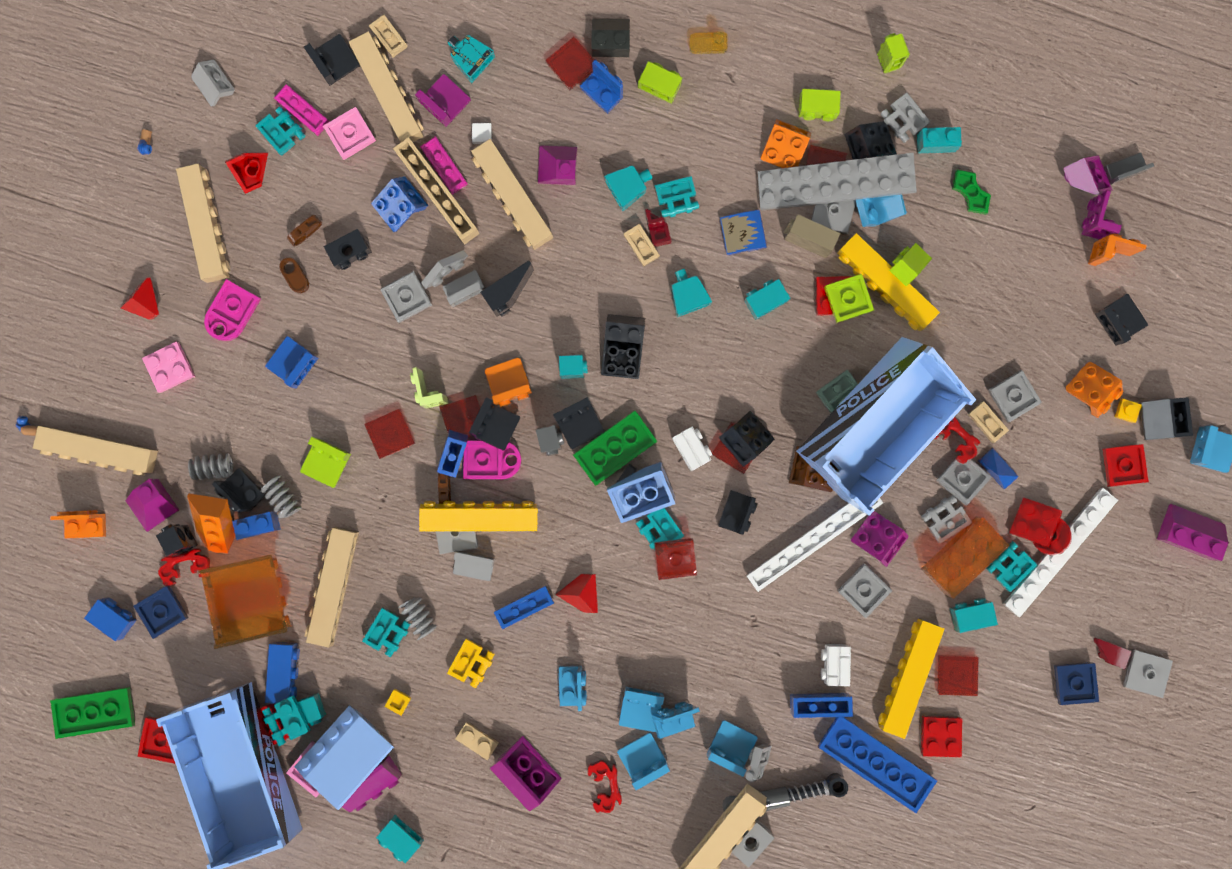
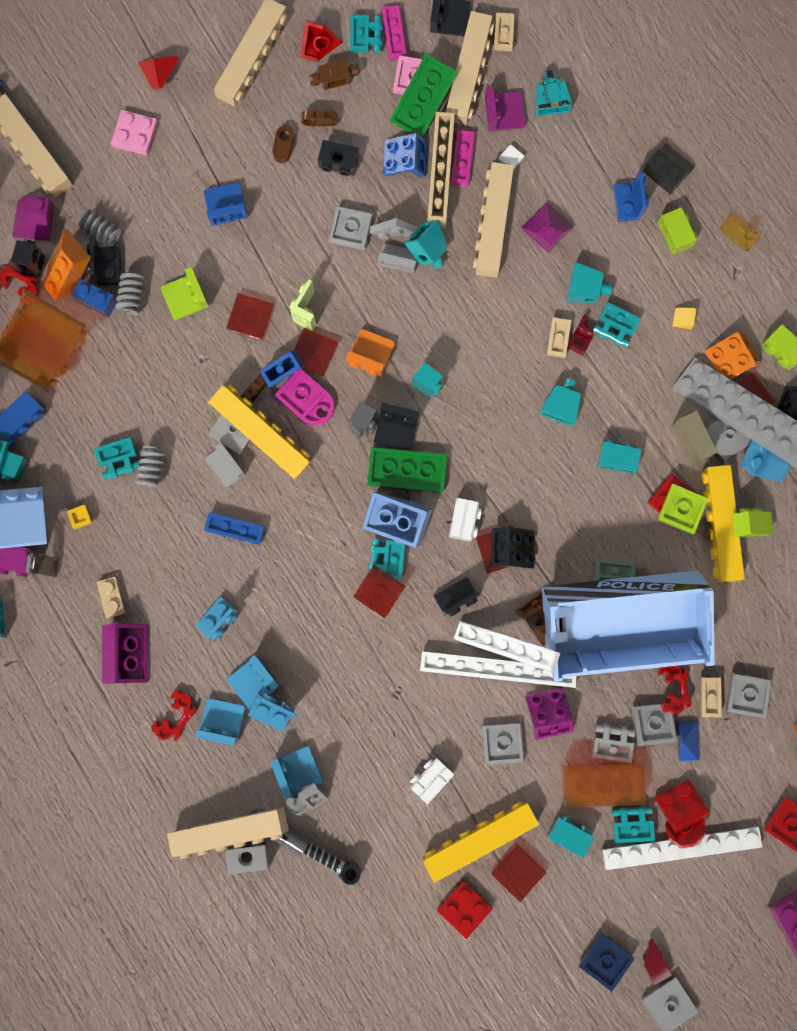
camera: 40 degrees right, 5 degrees down
dark pink tile [204,279,261,341] -> none
tan brick [305,527,359,647] -> none
yellow plate [447,638,495,688] -> none
black bracket [469,397,520,451] -> none
black slope [480,260,534,317] -> none
clear red tile [545,37,594,91] -> none
red slope [555,574,598,613] -> none
black slope [601,314,646,379] -> none
slope [720,210,767,256] -> none
blue brick [790,693,853,718] -> none
blue plate [818,717,937,813] -> none
none -> clear smoke tile [24,552,60,577]
none -> reddish brown piece [309,59,360,90]
none -> green plate [389,53,458,138]
none -> teal torso [405,220,447,269]
none -> white tile [454,621,560,672]
none -> yellow slope [672,308,696,330]

